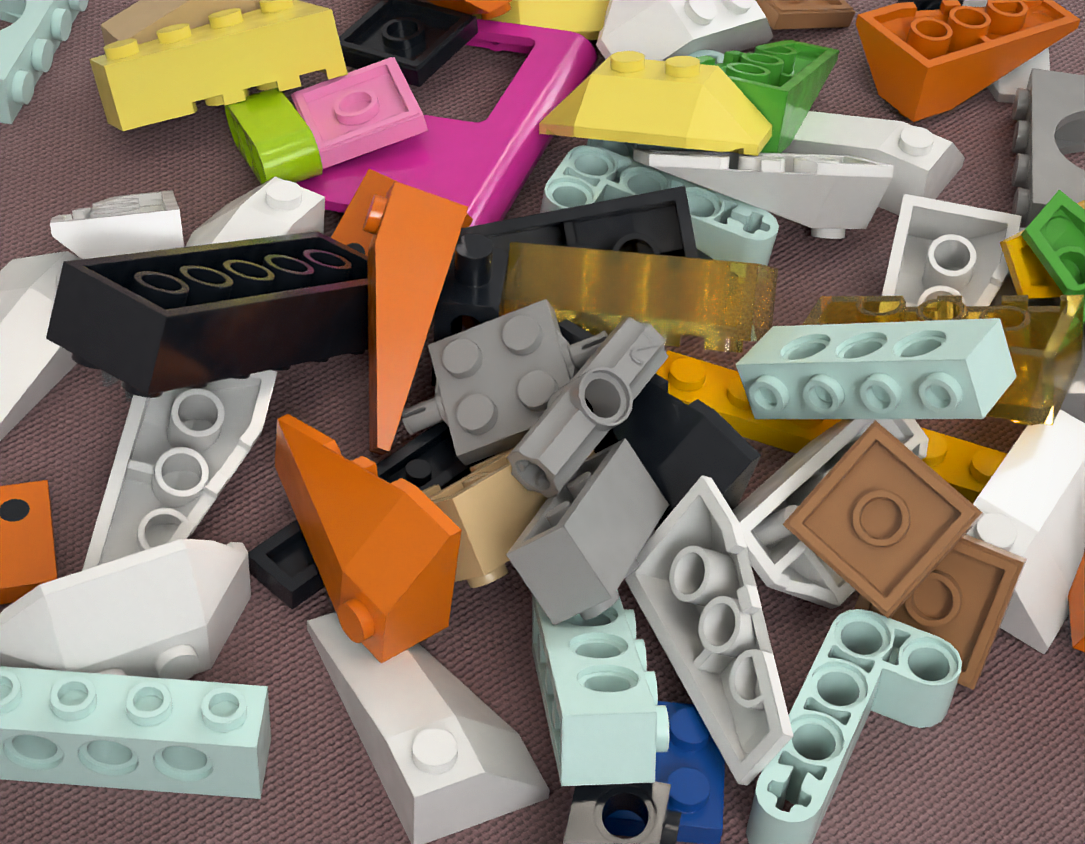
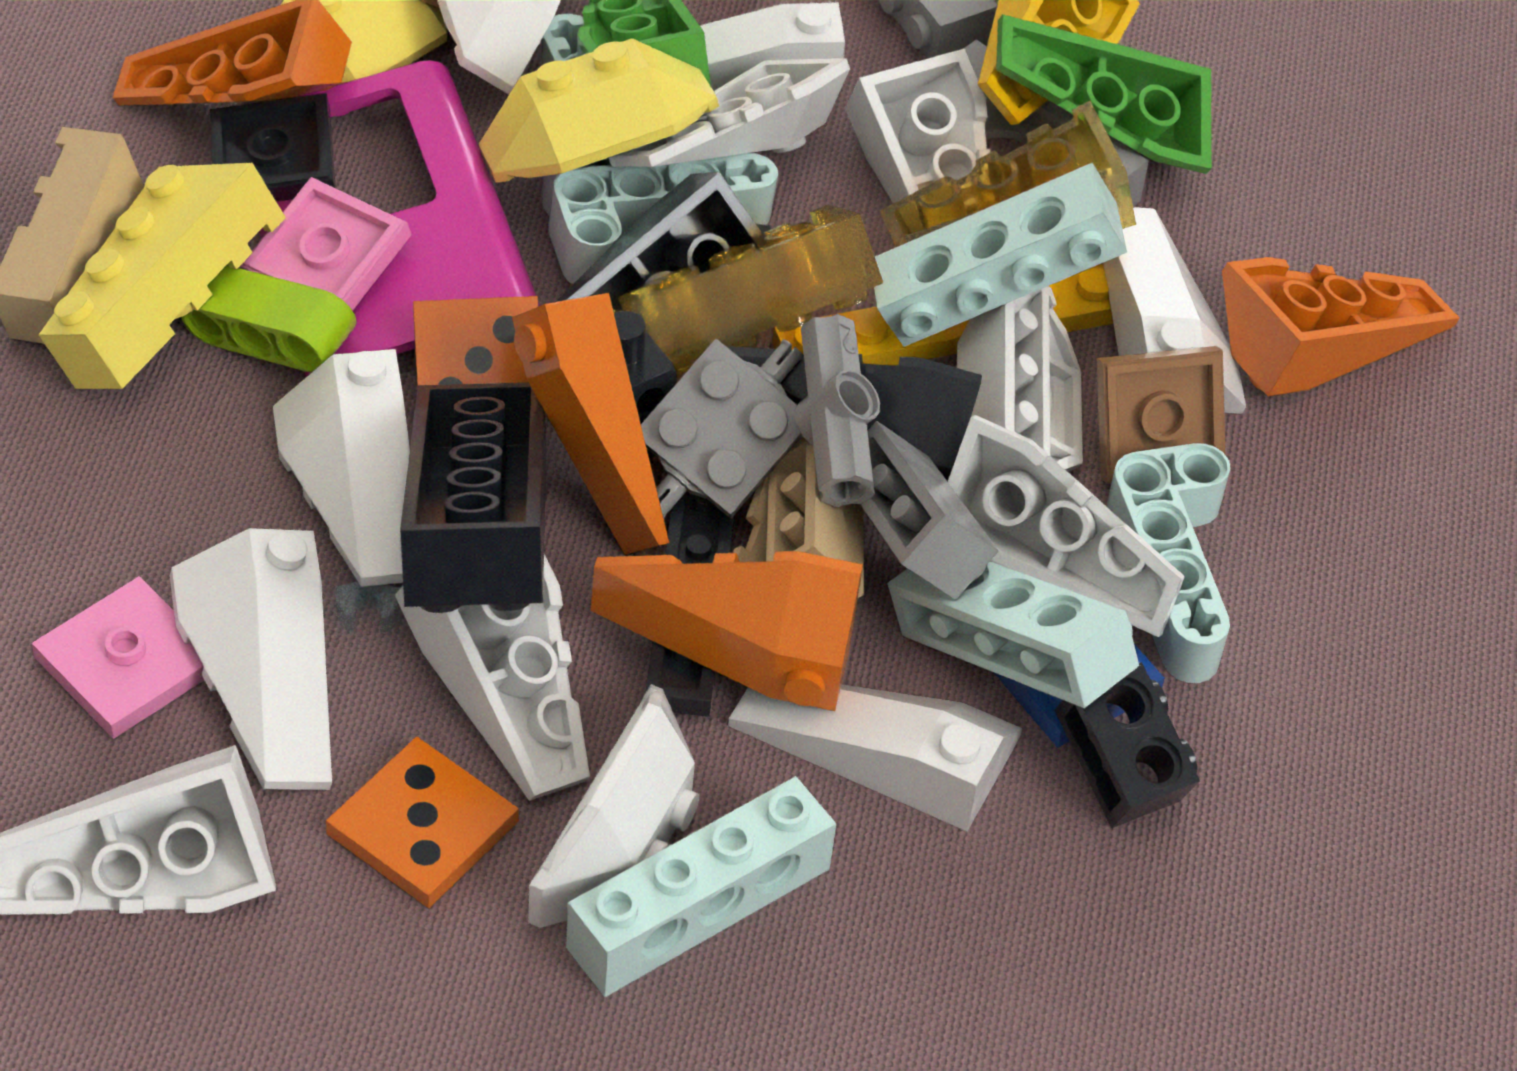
camera: 40 degrees left, 5 degrees up
white wedge [50,190,184,259] -> none
medium nougat tile [783,420,983,618] -> none

